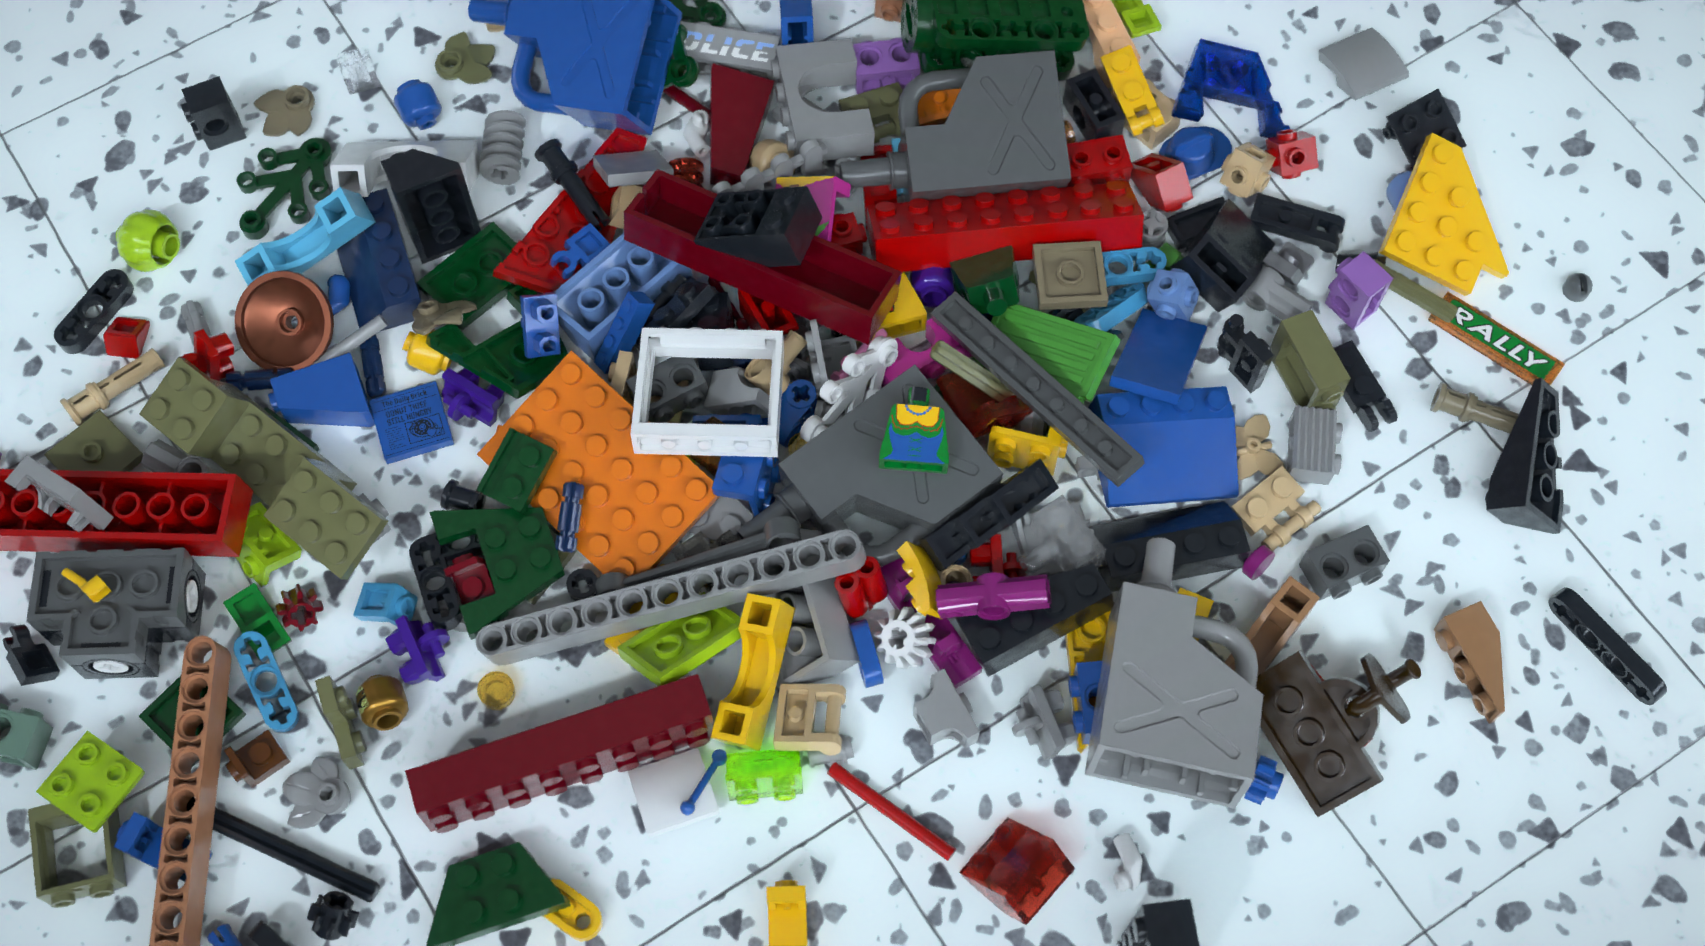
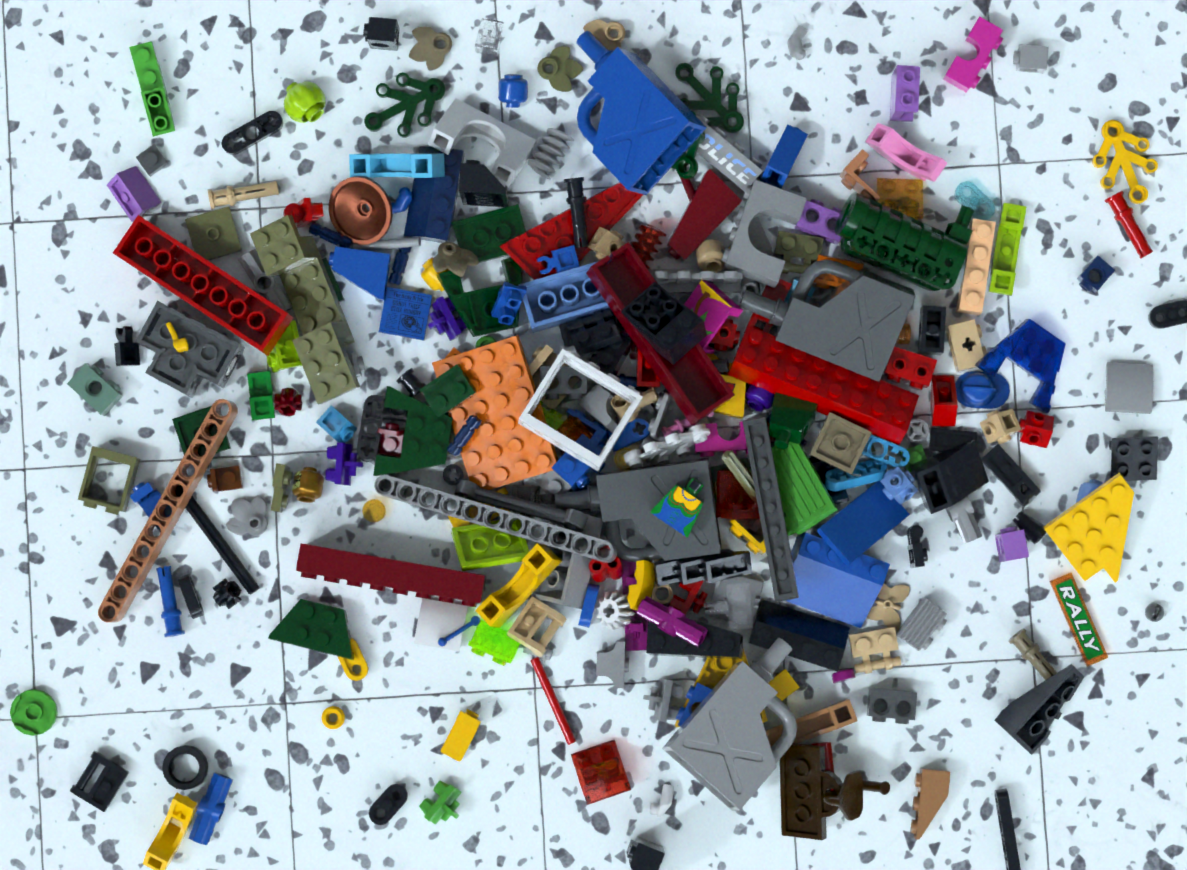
camera: 30 degrees right, 20 degrees up
light grey piece [5,455,114,532] -> none
lime bracket [36,730,145,833] -> none
red slope [103,317,150,359] -> none
light grey axle [180,300,212,346] -> none
dark azure beam [233,631,299,732] -> none
light grey tile [593,150,674,187] -> none
blue piece [594,291,655,374] -> none
white arm [684,110,710,157] -> none
yellow plate [1100,44,1165,137] -> none
blue gear [1244,755,1284,805] -> none
flat silver bracket [1263,242,1314,287] -> none
olive window [1270,310,1351,410] -> none
black hinge [1334,340,1398,432] -> none
olive axle [1373,259,1458,323] -> none

